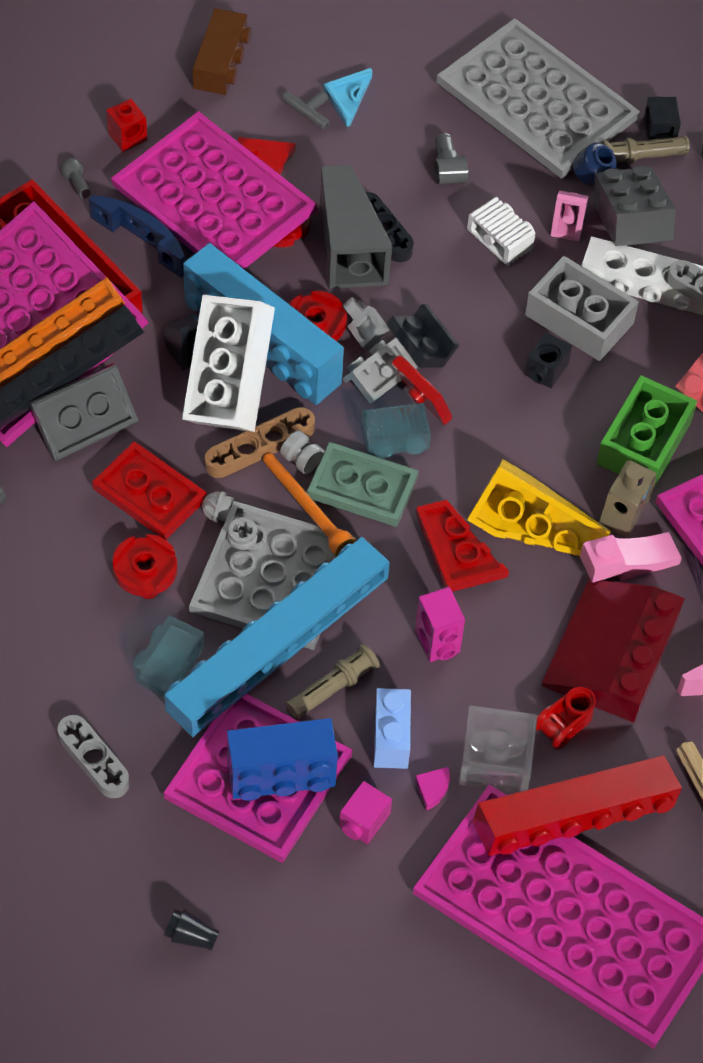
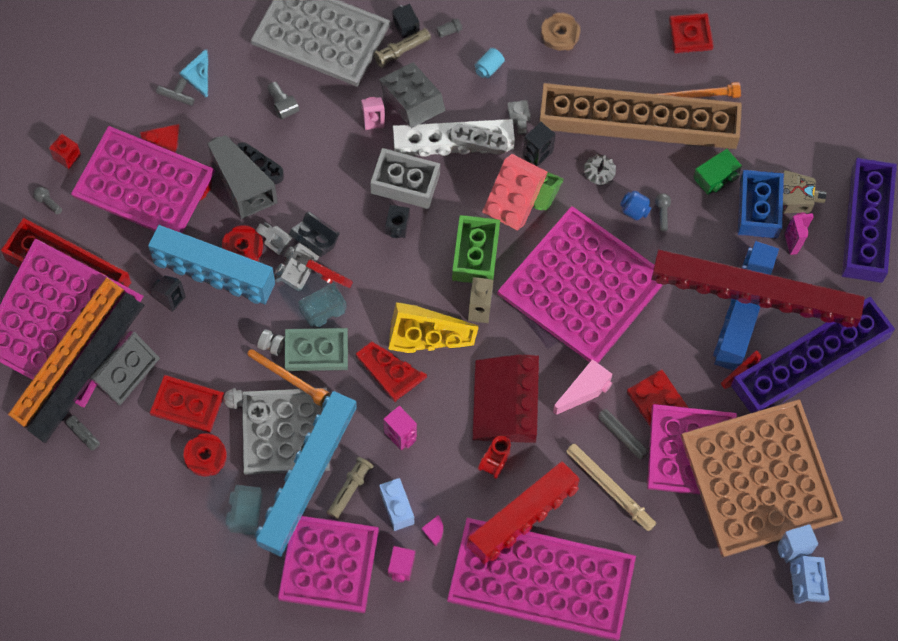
camera: 20 degrees left, 10 degrees up
light grey beam [57,715,129,798] -> none
dark blue slope [89,195,185,278] -> none
white brick [182,295,275,432] -> none
reddish brown brick [193,8,251,95] -> none
medium nougat beam [205,407,315,478] -> none
blue brick [227,718,338,801] -> none
clear brick [459,705,537,793] -> none
white brick [467,197,535,266] -> none
dark blue head [573,143,617,186] -> none
bright pink slope [580,532,681,583] -> none

